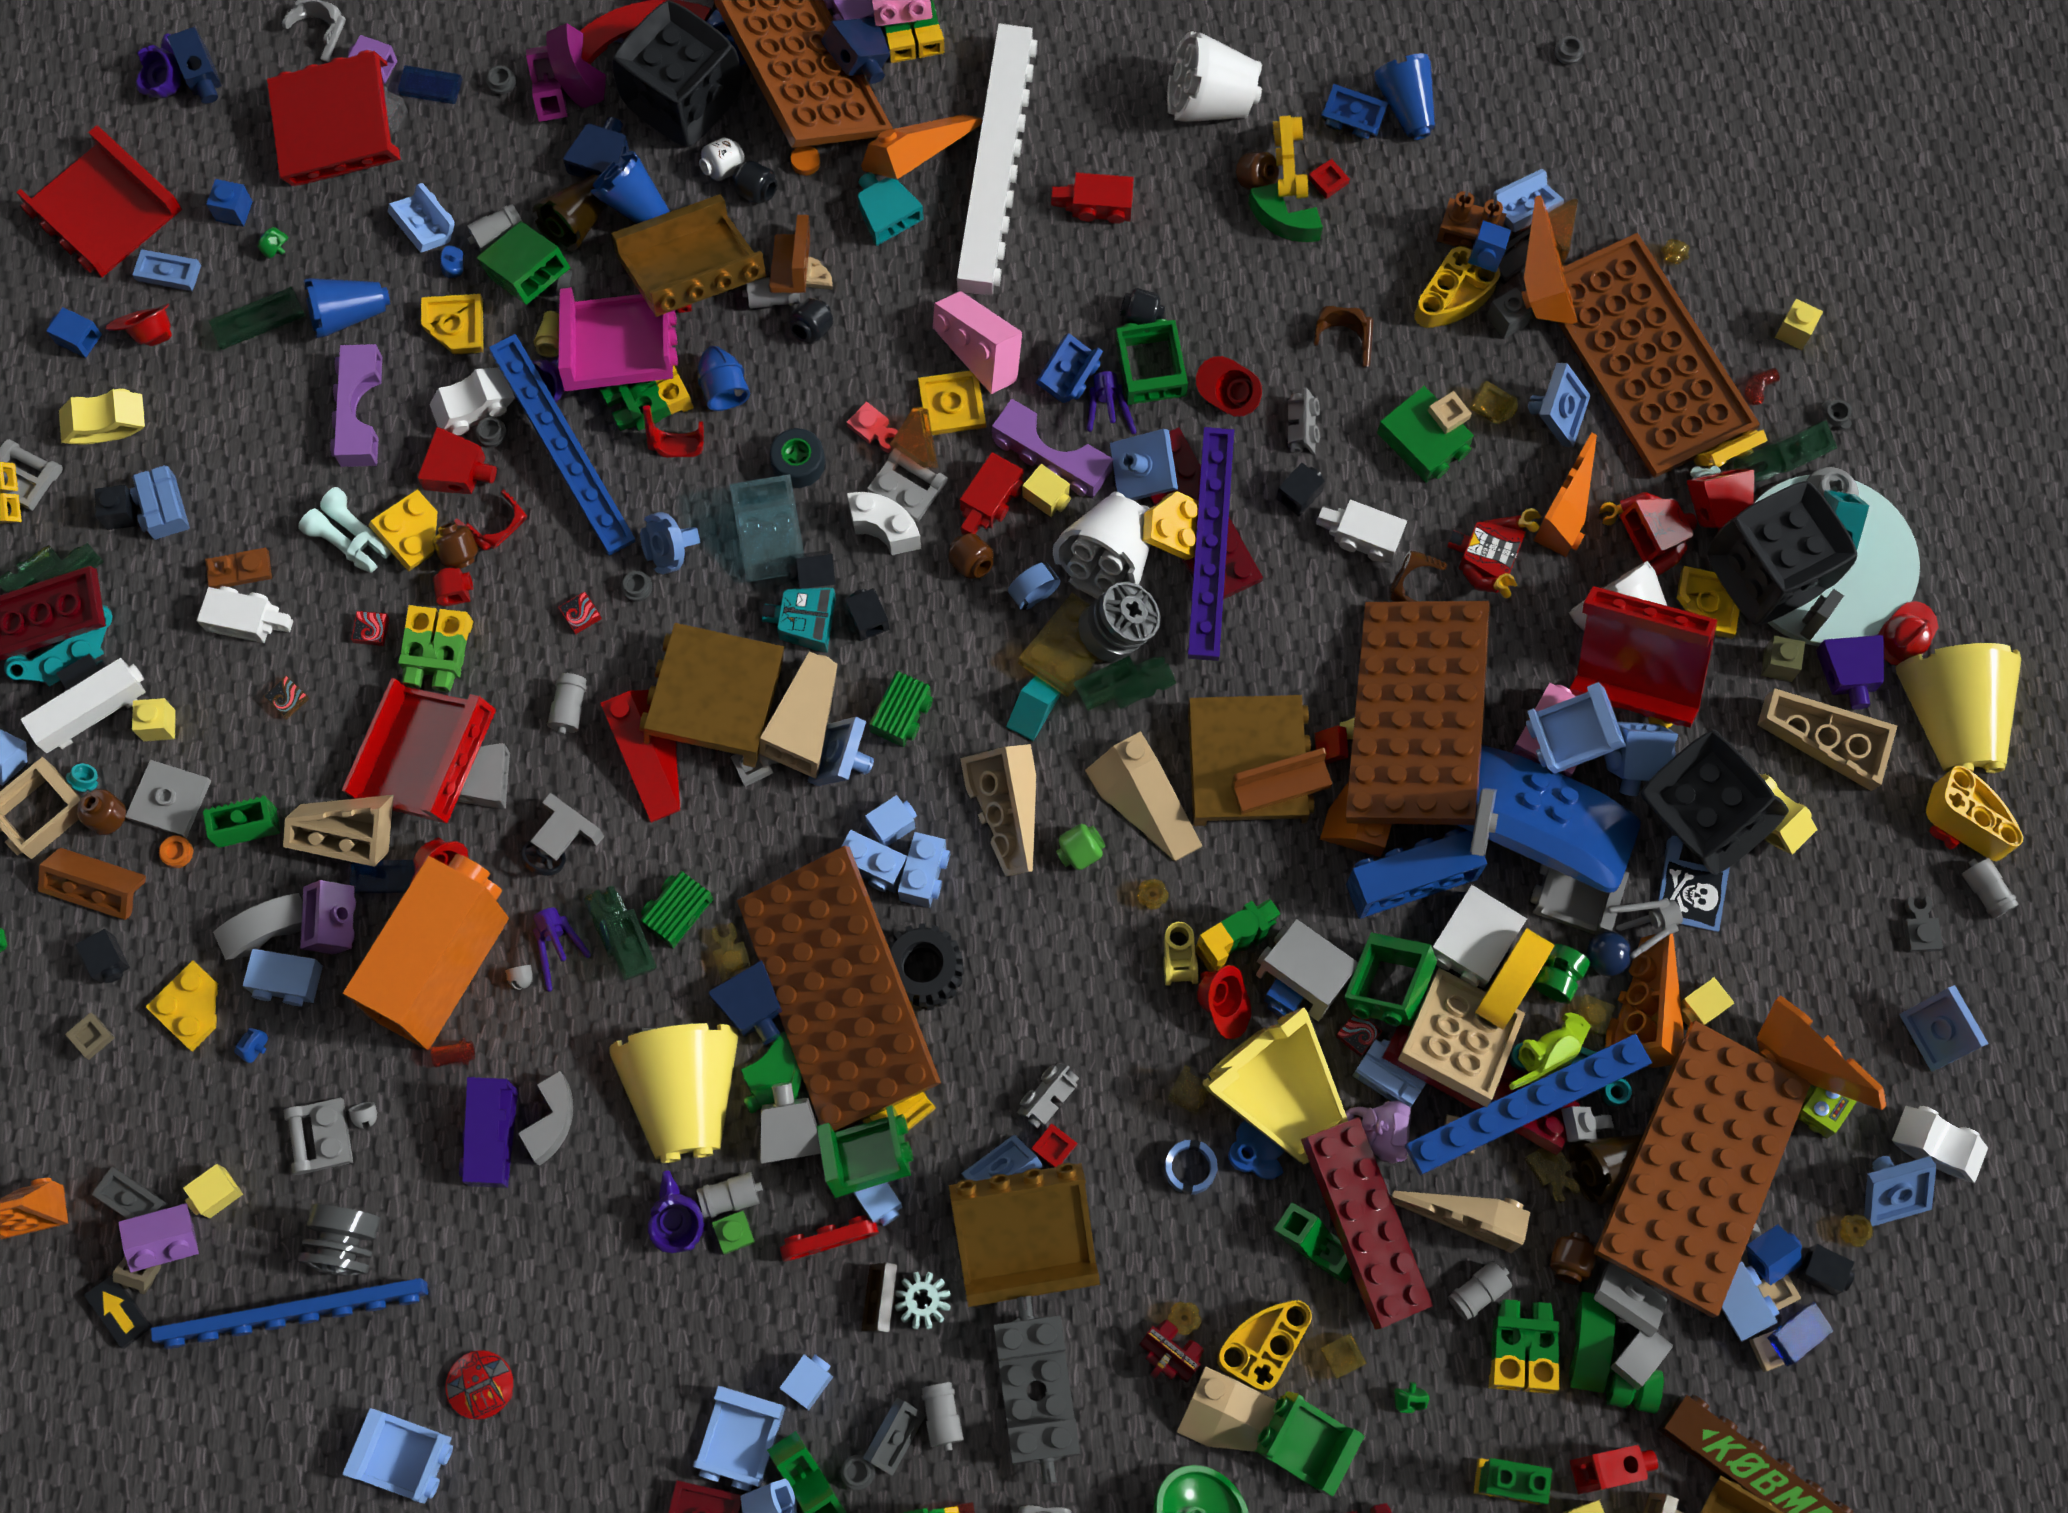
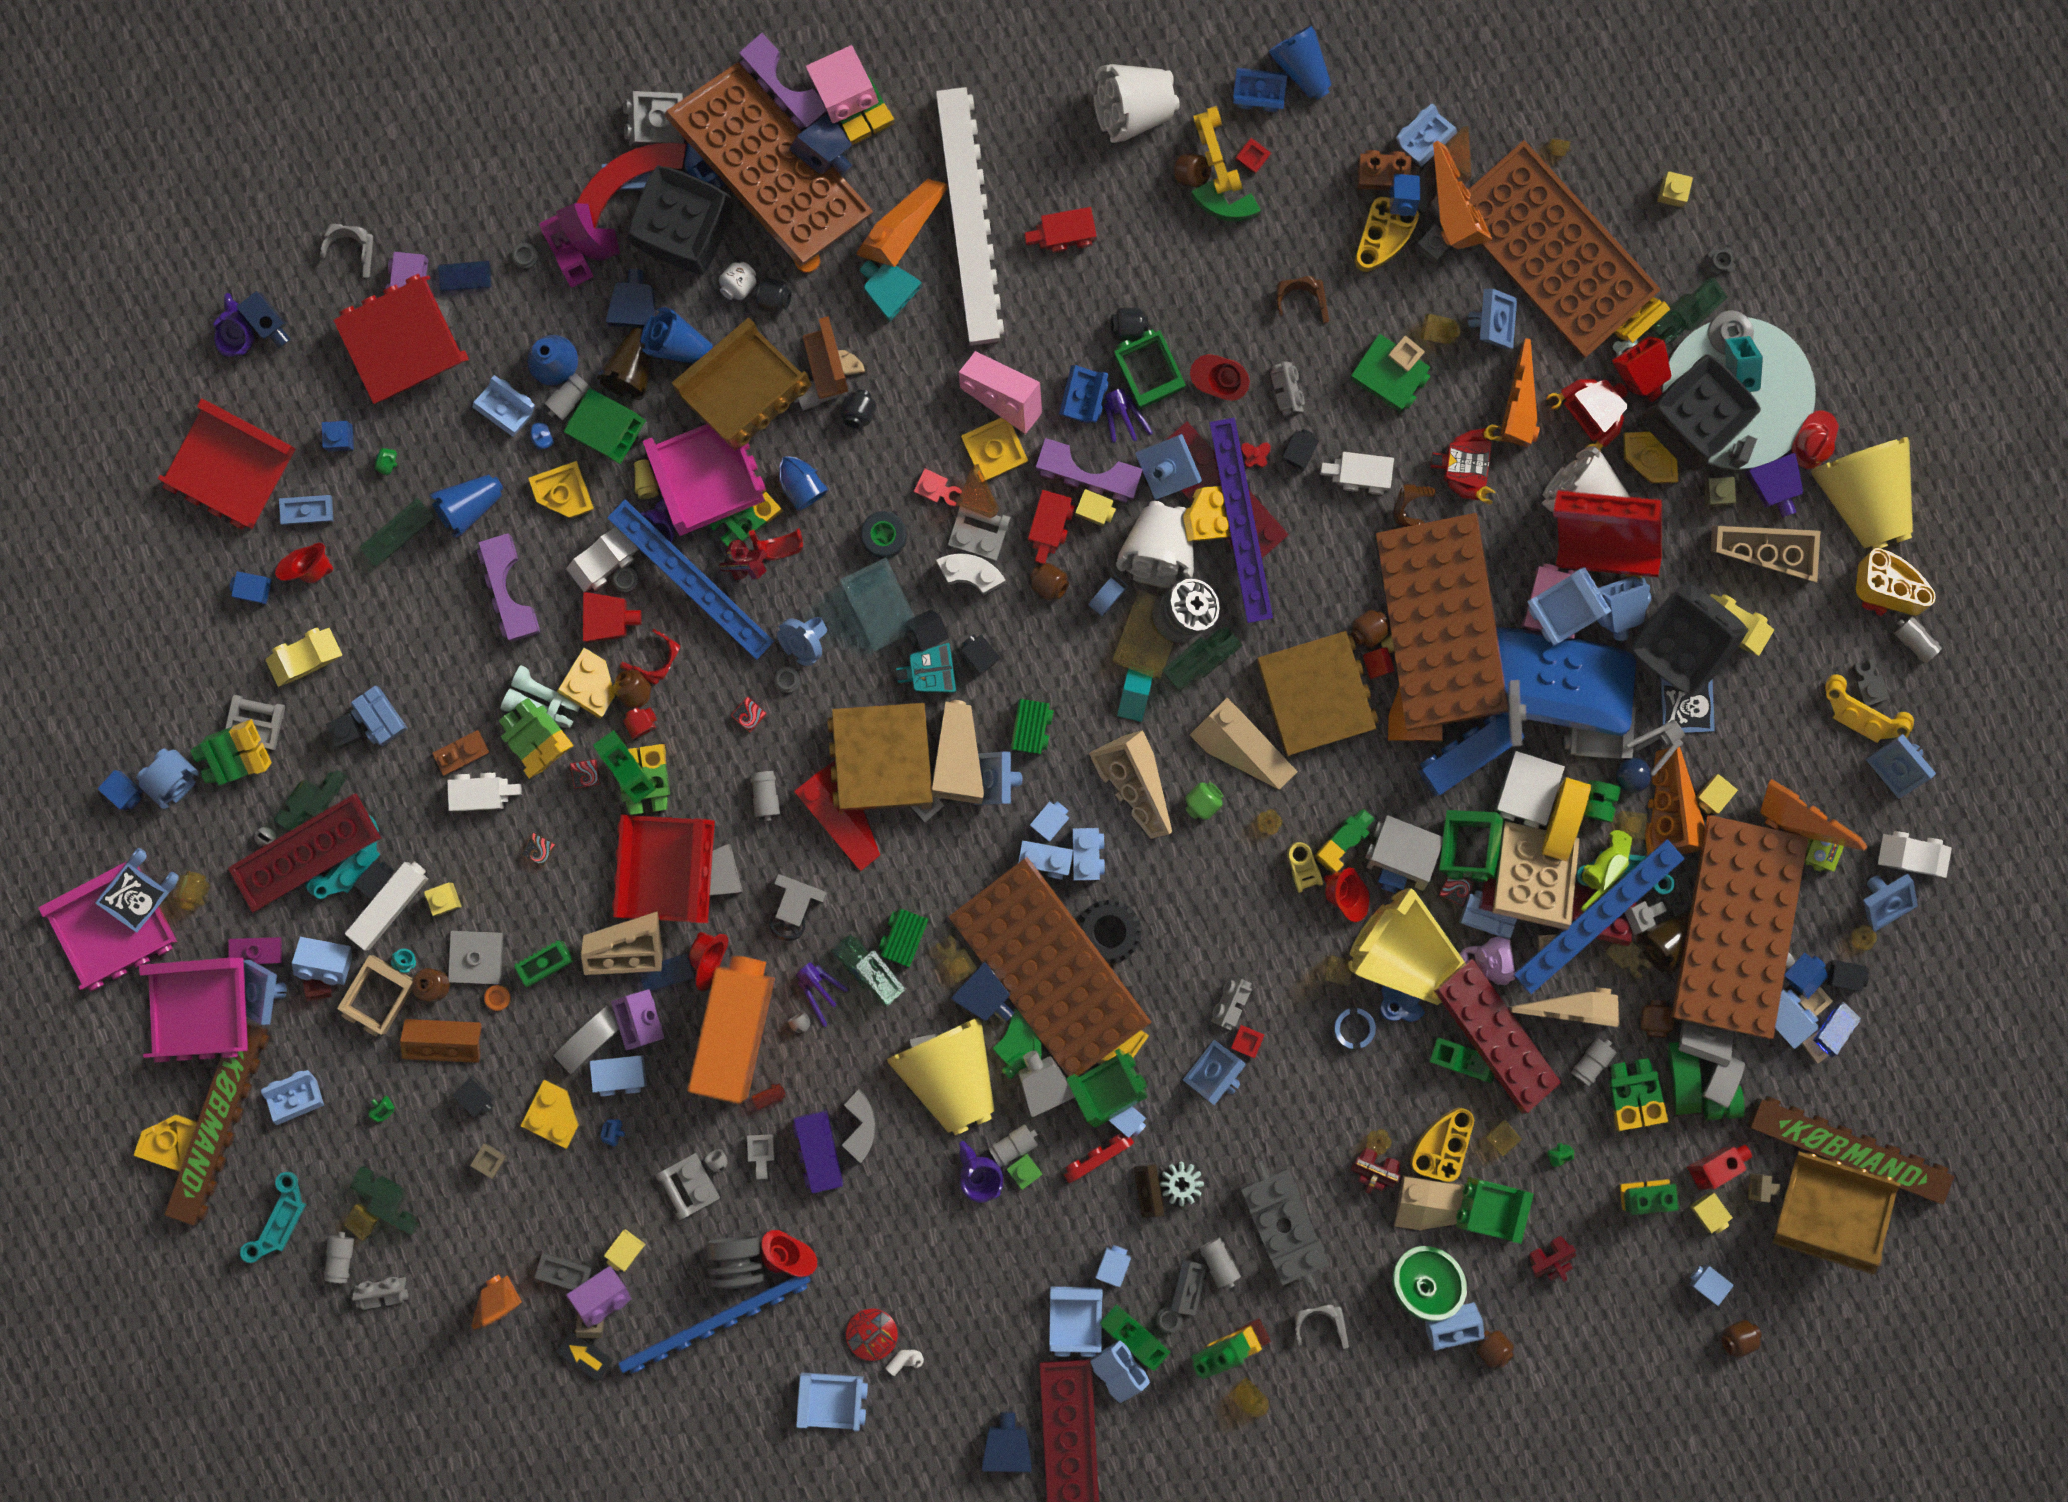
camera: 15 degrees left, 15 degrees up
pearl gold panel [949,1163,1100,1307] -> none
dark orange panel [1231,748,1332,815] -> none
clear red arm [1745,368,1780,405] -> none
none -> bright green hips [499,698,574,779]
none -> blue cone [527,335,578,385]
none -> green brick [593,730,656,804]
none -> dark red hips [718,540,767,580]
none -> light grey plate [747,1134,775,1179]
none -> red piece [759,1230,817,1277]
none -> white arm [885,1350,924,1376]
none -> red piece [1241,442,1271,467]
none -> reddish brown head [1351,610,1390,648]
none -> yellow plate [1825,674,1914,743]

